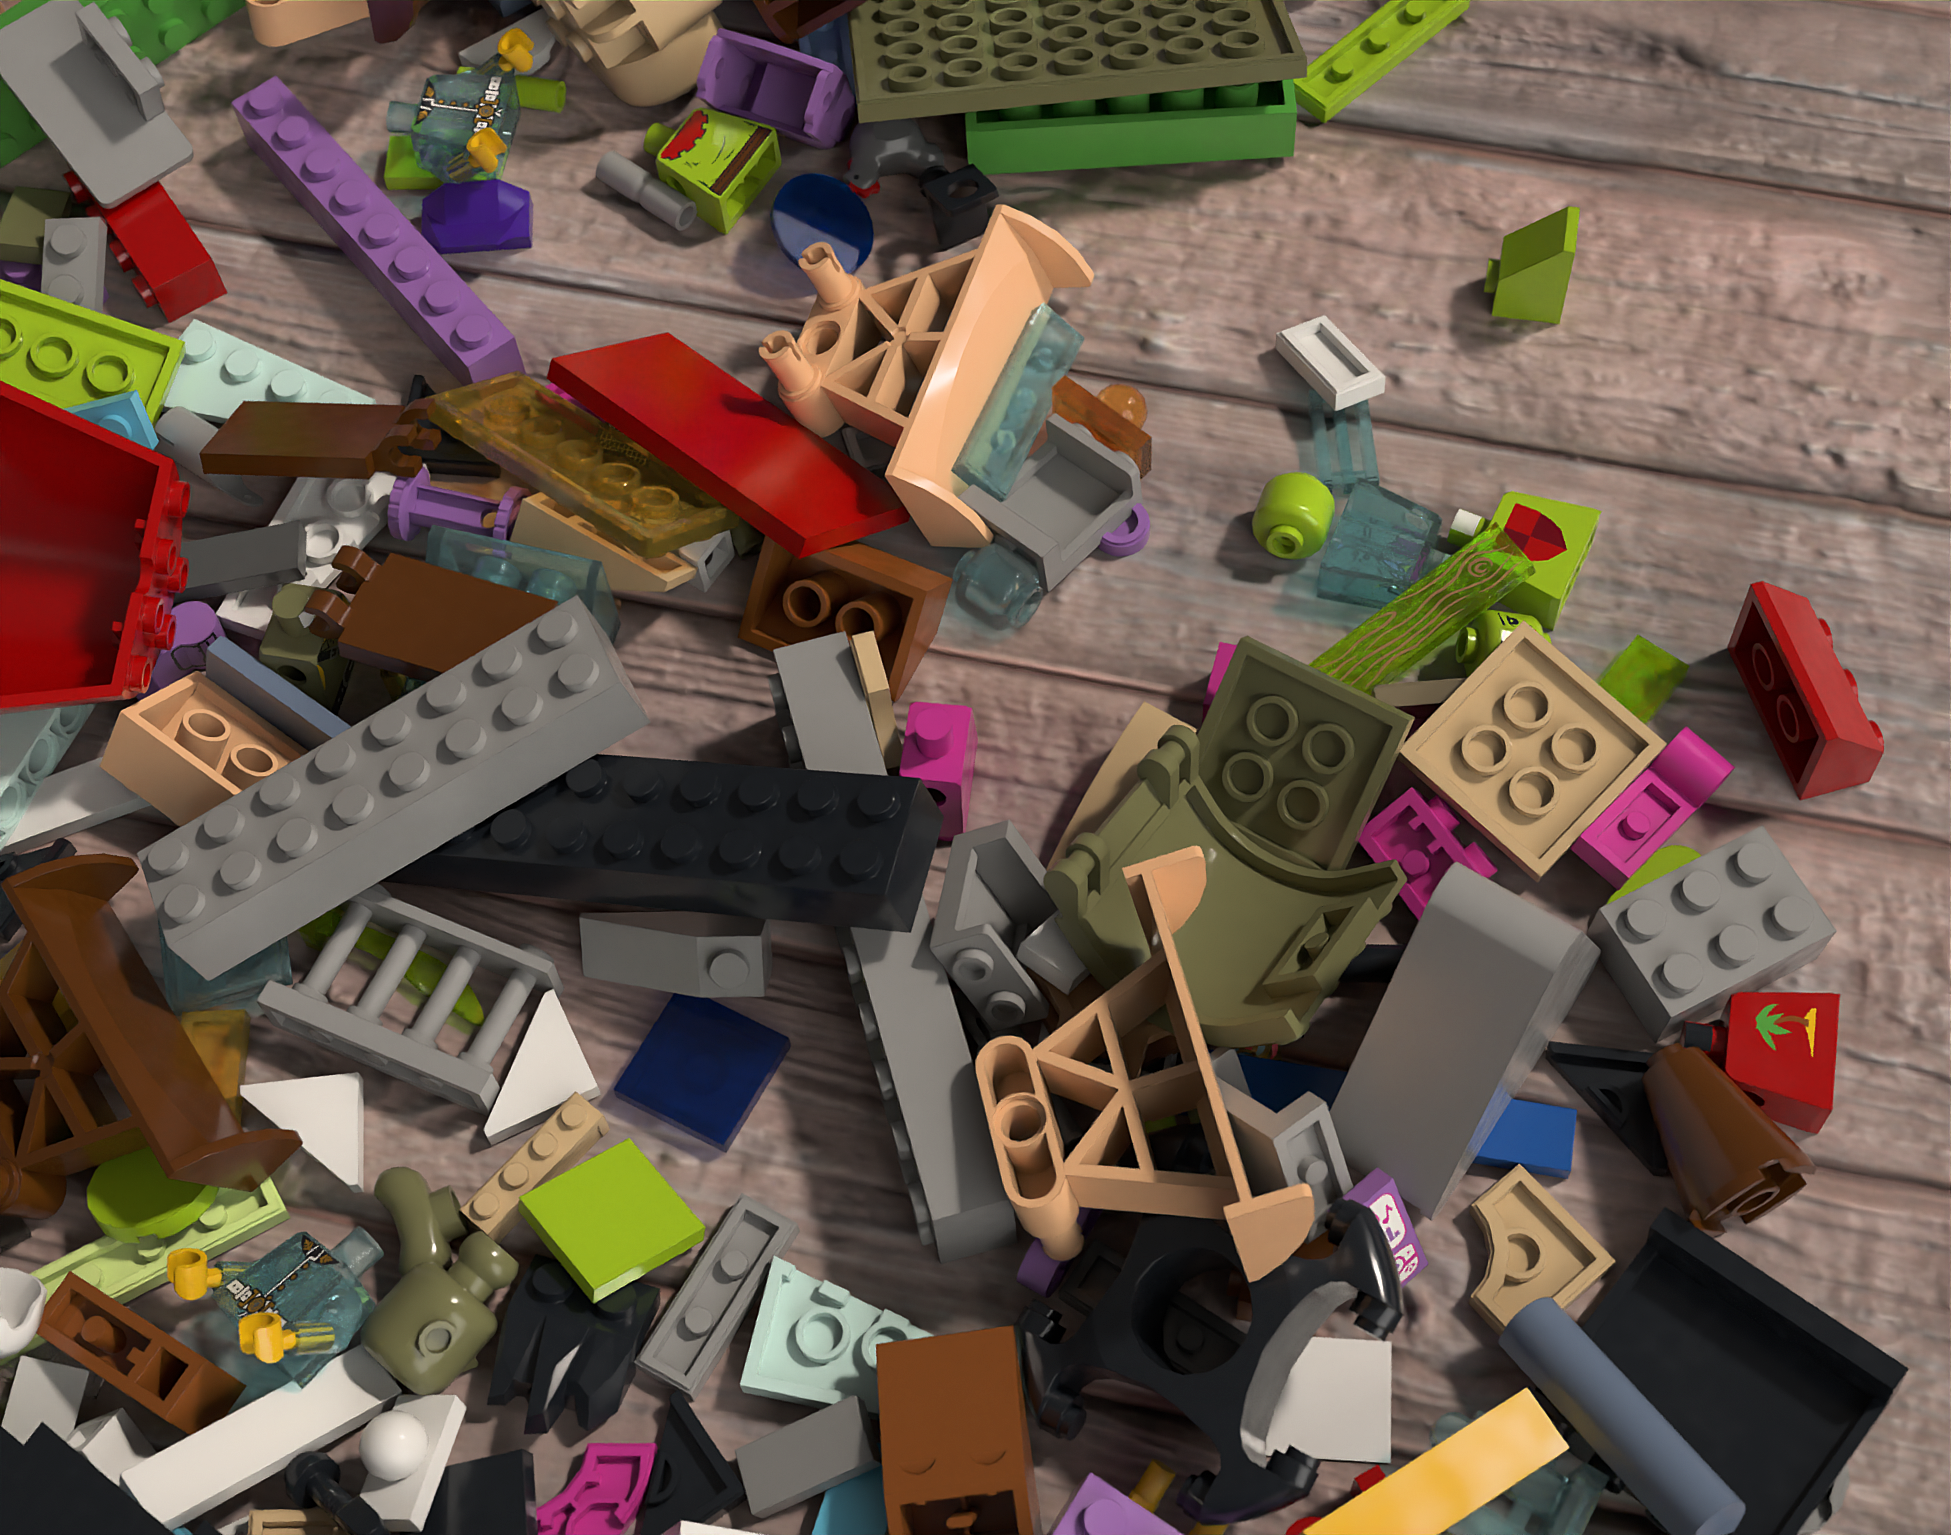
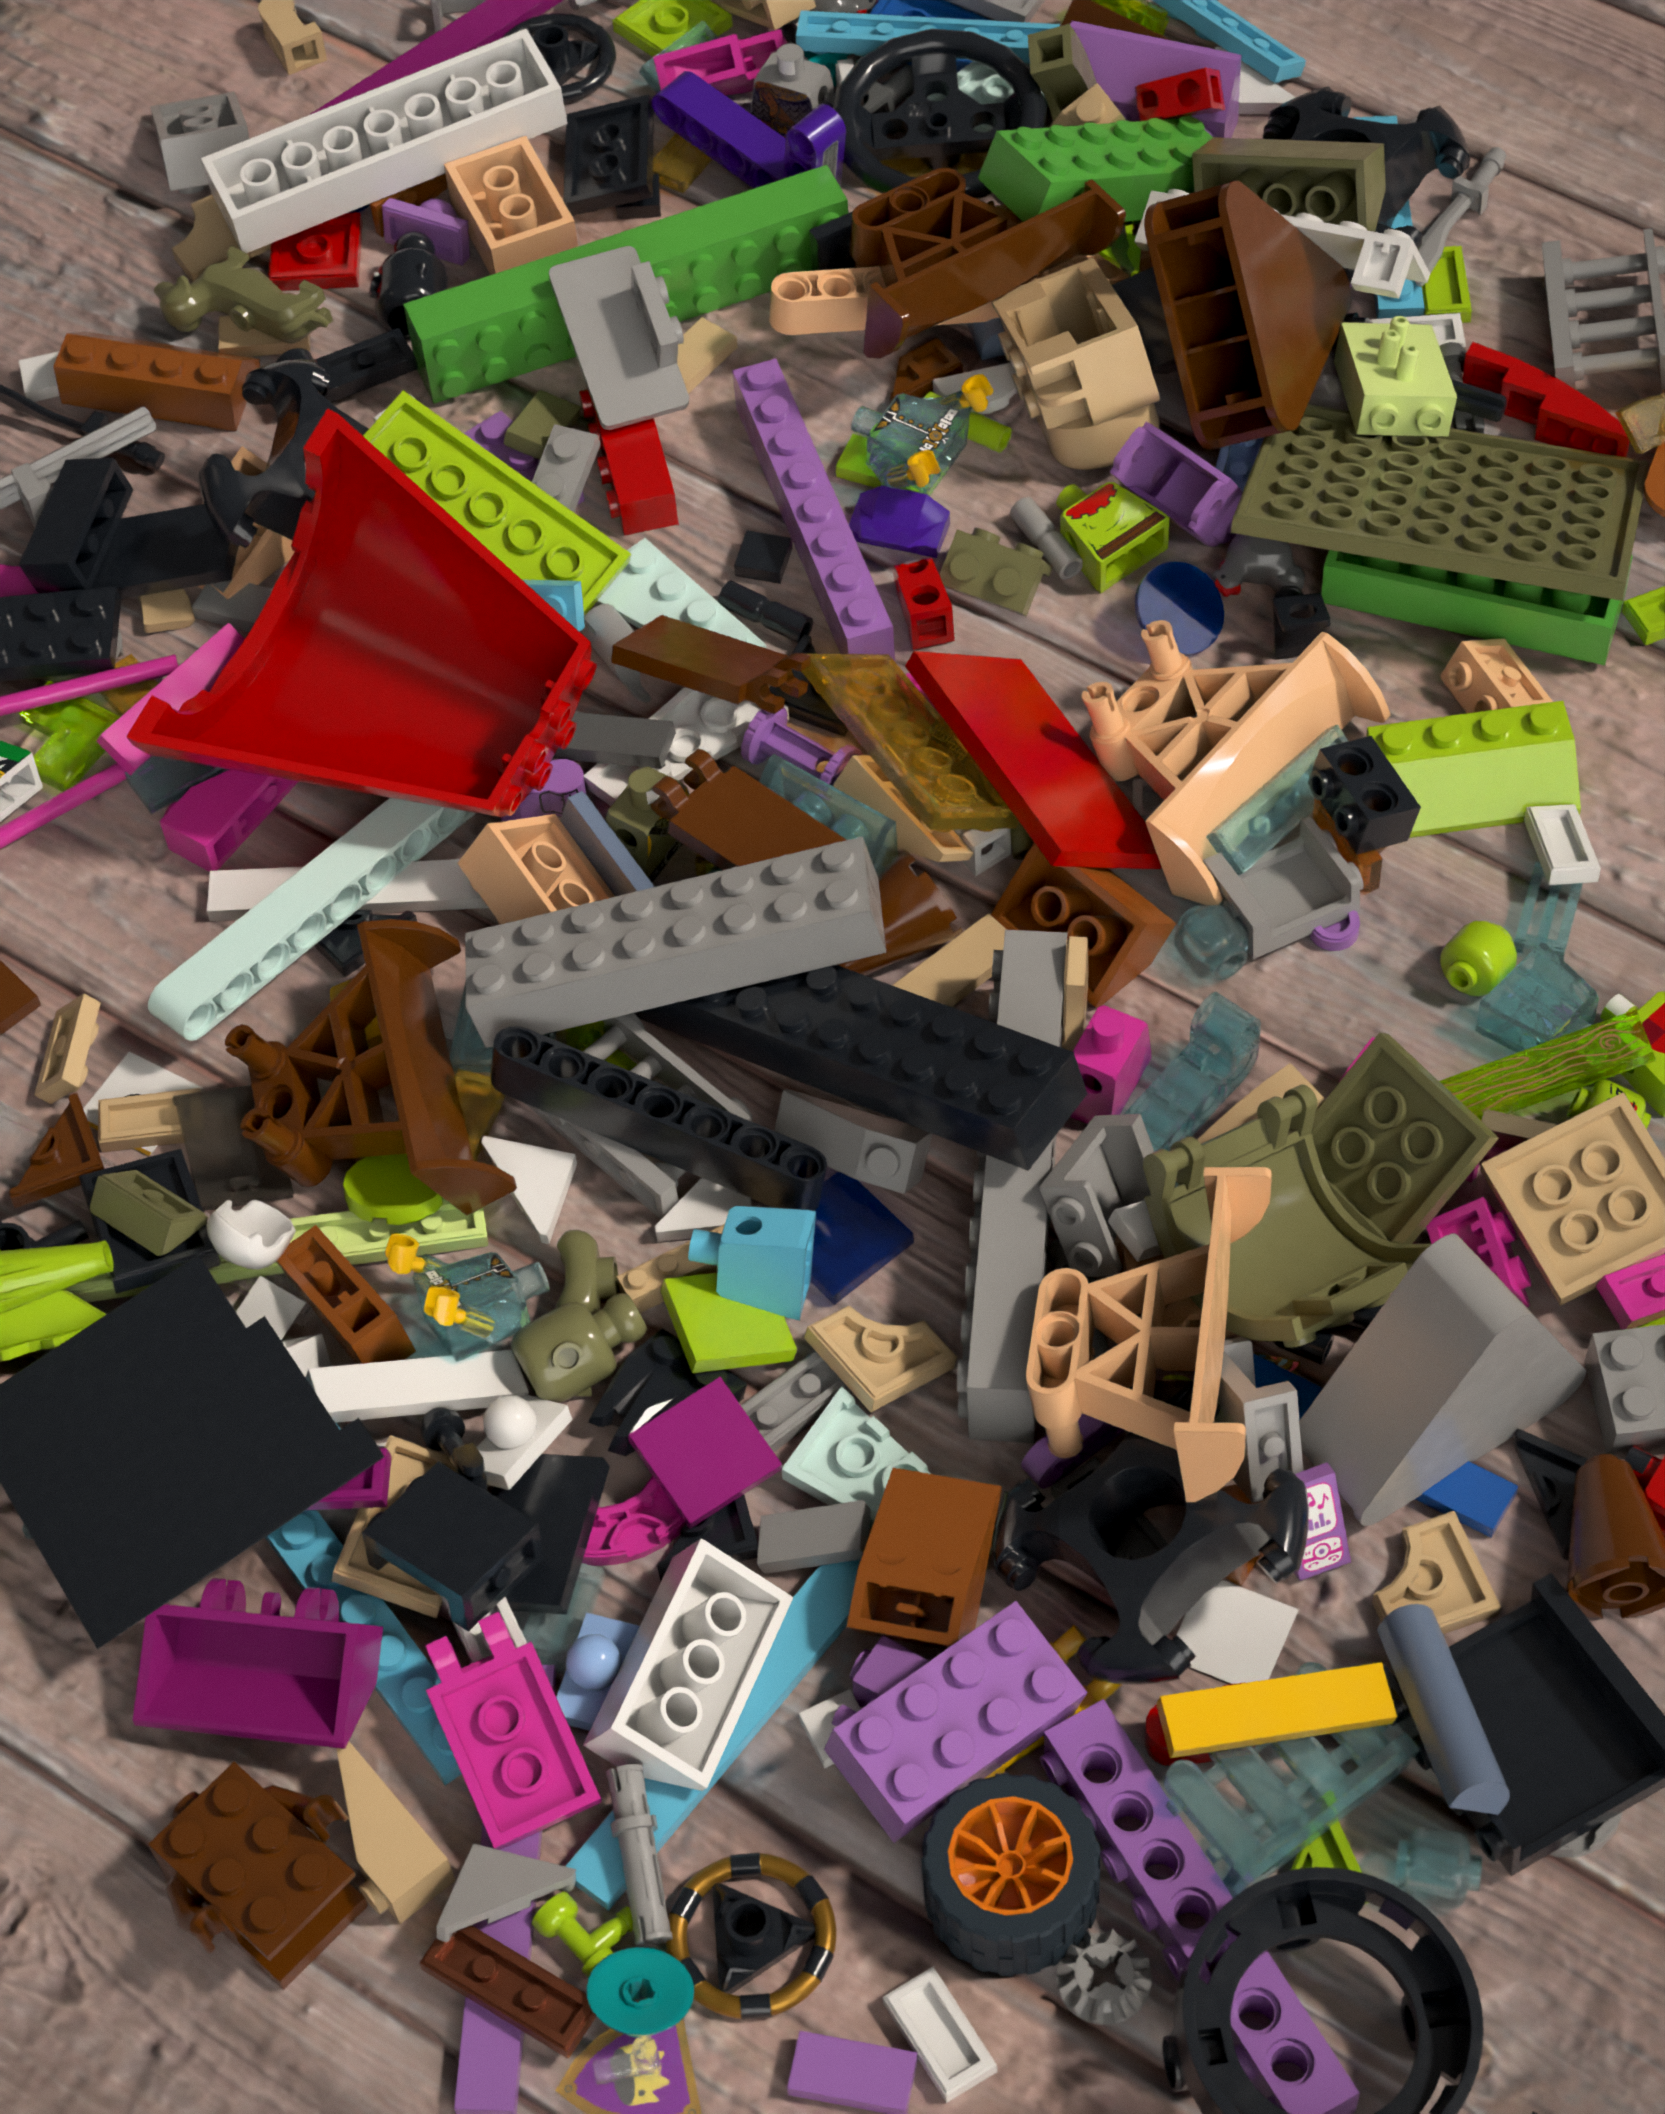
camera: 20 degrees right, 5 degrees down
none -> black beam [490,1026,827,1211]
none -> magenta tile [628,1377,782,1529]
none -> tan tile [677,317,738,394]
none -> medium azure torso [688,1206,816,1320]
none -> black piece [718,580,813,643]
none -> black tile [734,530,793,584]
none -> tan tile [804,1305,957,1412]
none -> reddish brown cone [836,850,963,976]
none -> reddish brown tile [890,337,963,410]
none -> tan tile [892,913,1007,1007]
none -> red leg [893,558,955,650]
none -> olive bracket [939,527,1053,617]
none -> clear light blue beam [1124,992,1261,1152]
none -> black brick [1308,736,1421,855]
none -> lime slope [1366,700,1581,838]
none -> light nougat bracket [1441,638,1553,713]

